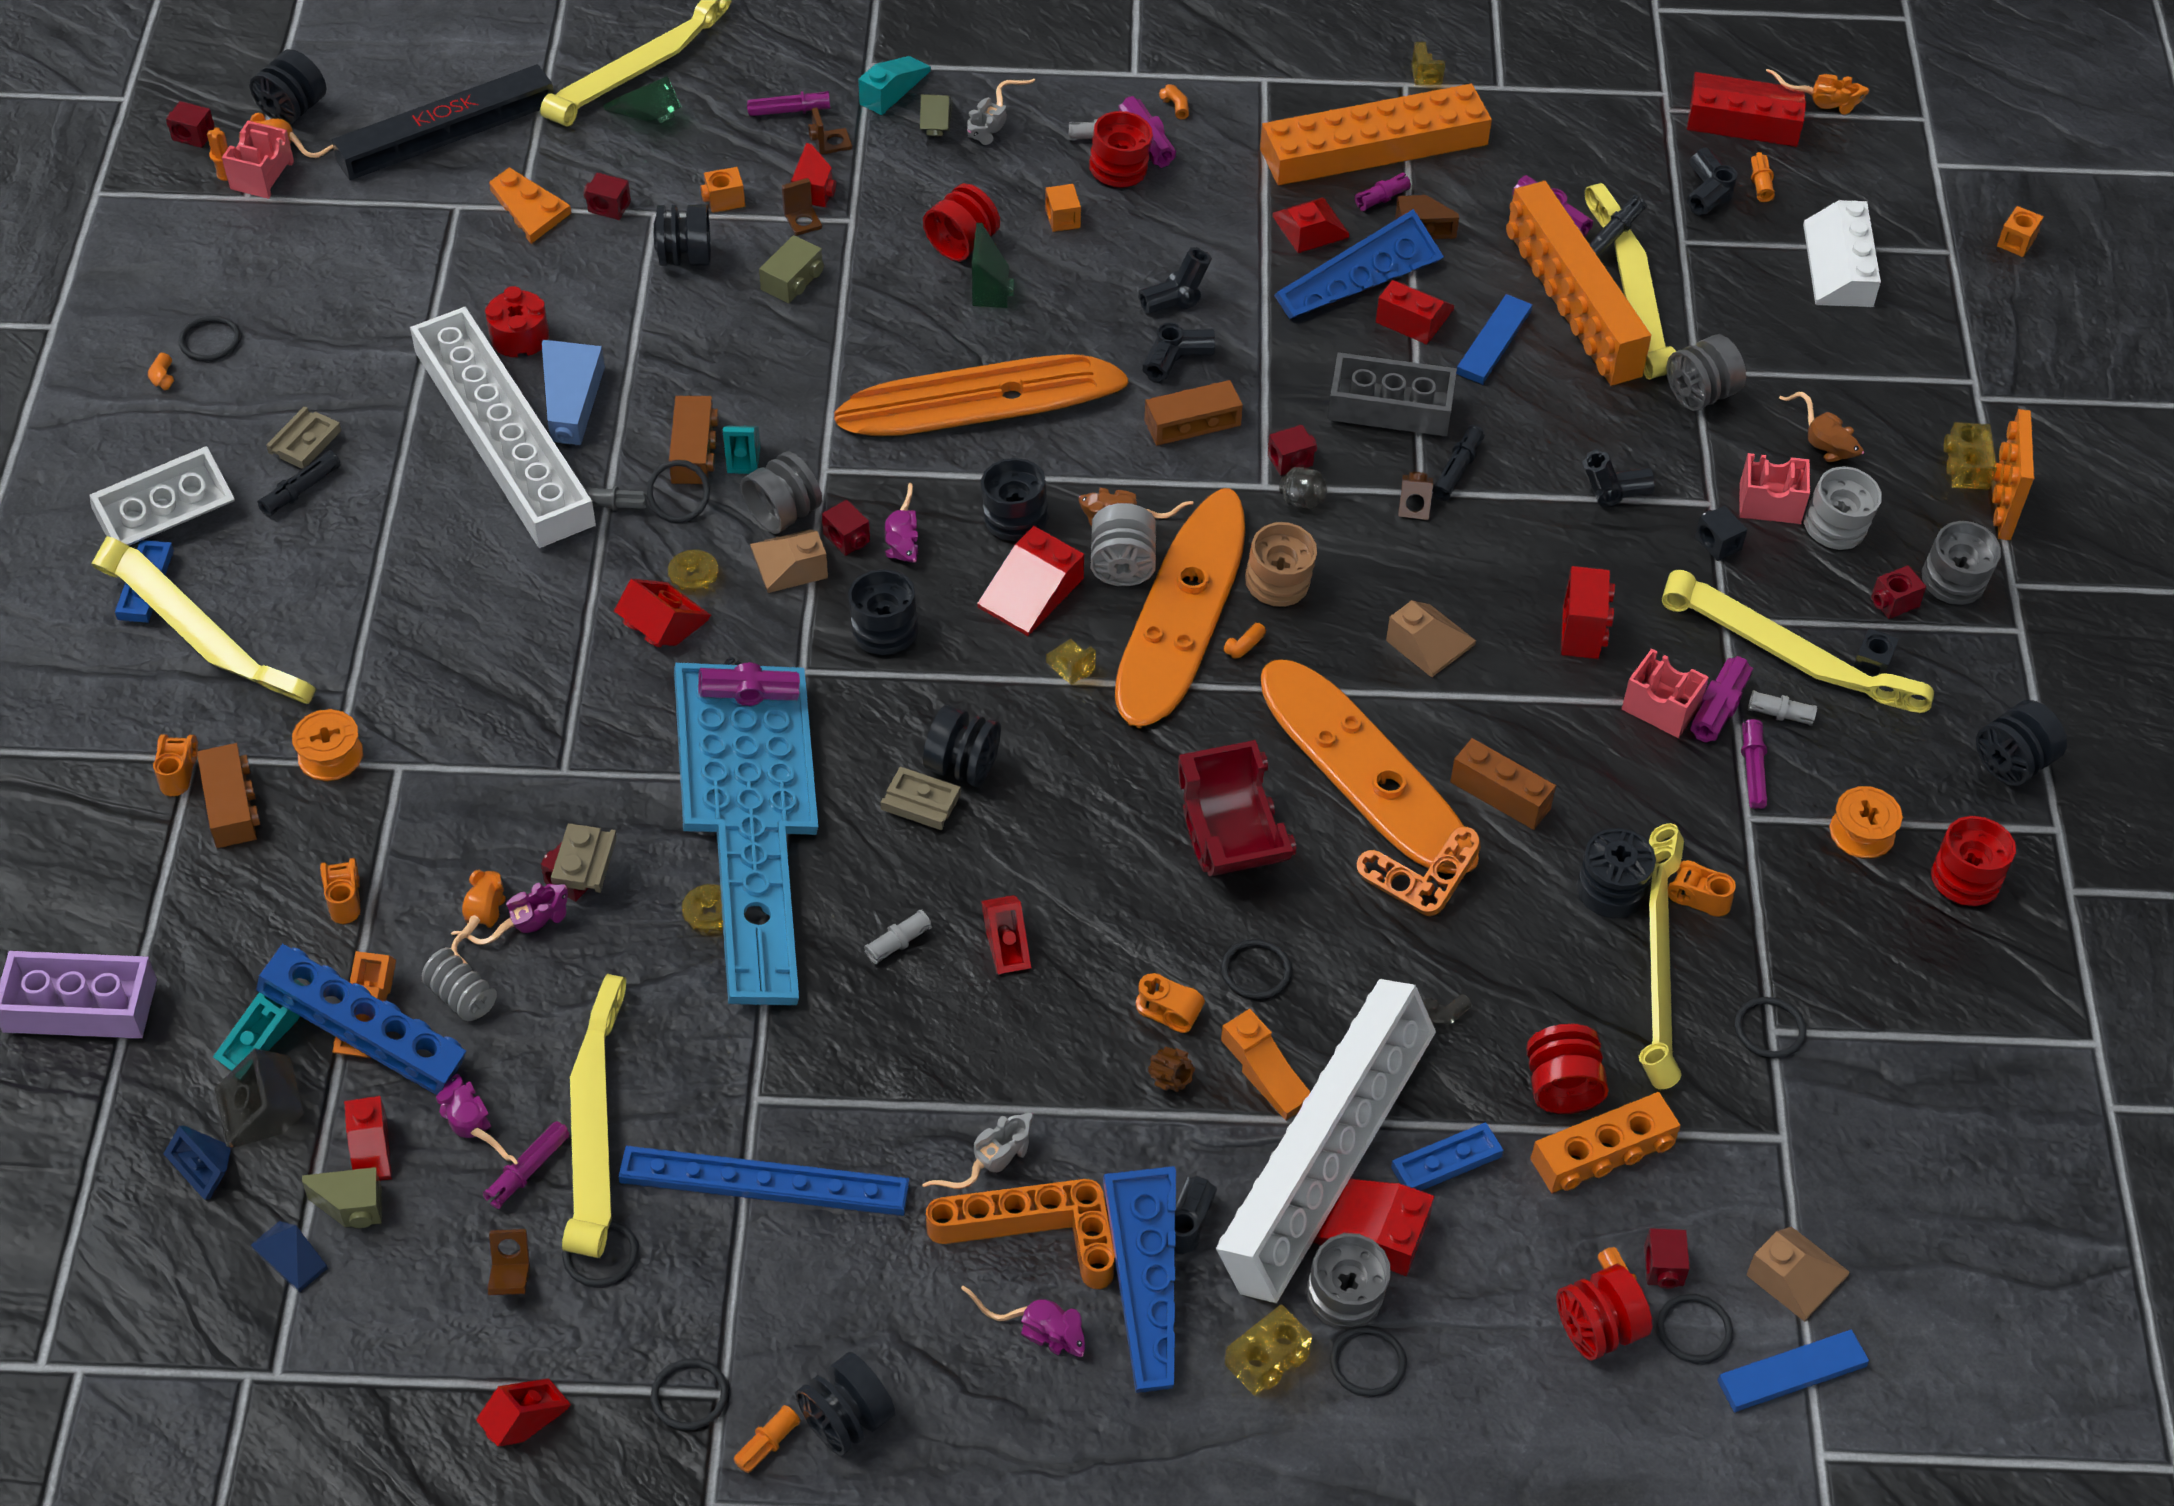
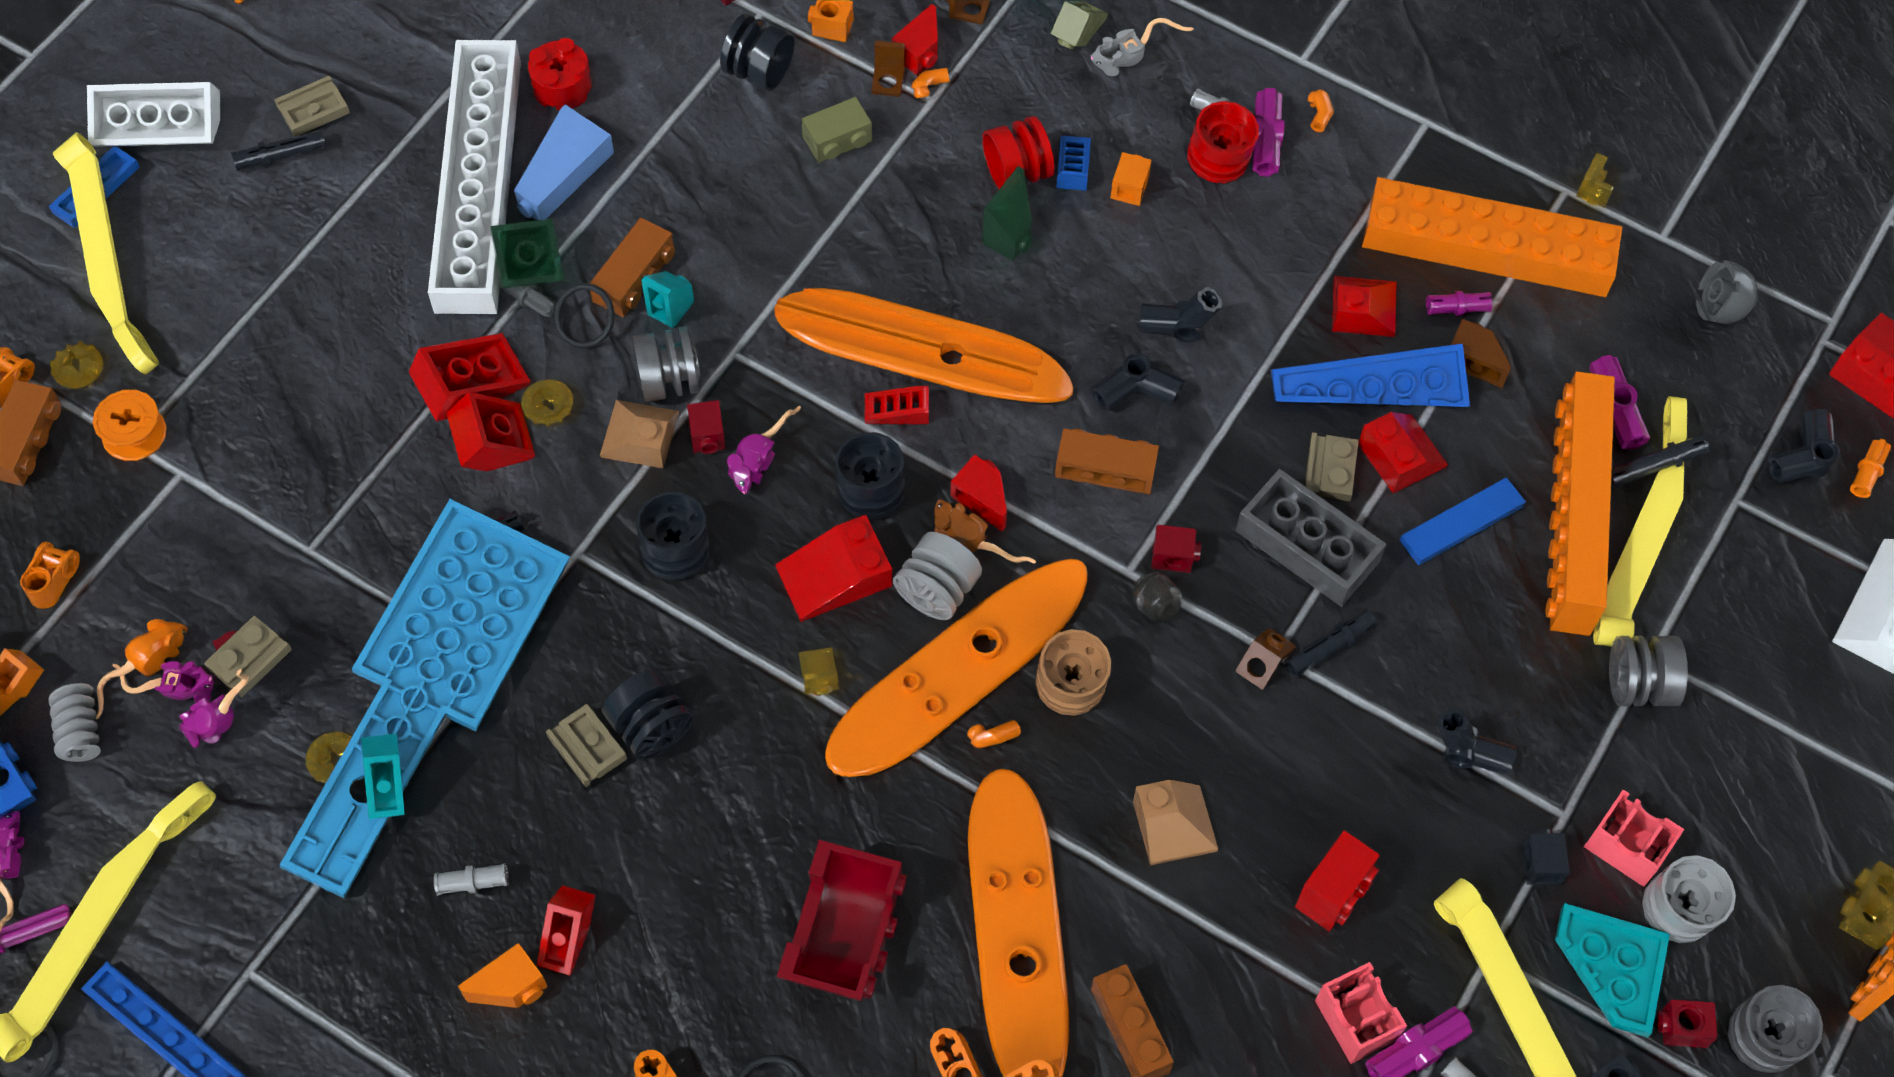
camera: 30 degrees right, 10 degrees up
magenta piece [698,662,800,706] -> none
dark orange animal [1779,392,1864,462] -> none
none -> clear yellow gear [50,341,103,388]
none -> magenta animal [179,669,249,748]
none -> teal slope [361,734,405,819]
none -> red slope [409,333,531,421]
none -> orange slope [458,943,547,1008]
none -> clear green slope [490,219,564,289]
none -> red slope [865,386,929,424]
none -> orange arm [911,68,949,98]
none -> red slope [950,454,1007,532]
none -> blue slope [1056,135,1091,191]
none -> dark tan plate [1305,432,1358,501]
none -> teal plate [1555,903,1670,1038]
none -> dark grey cylinder [1696,260,1758,324]

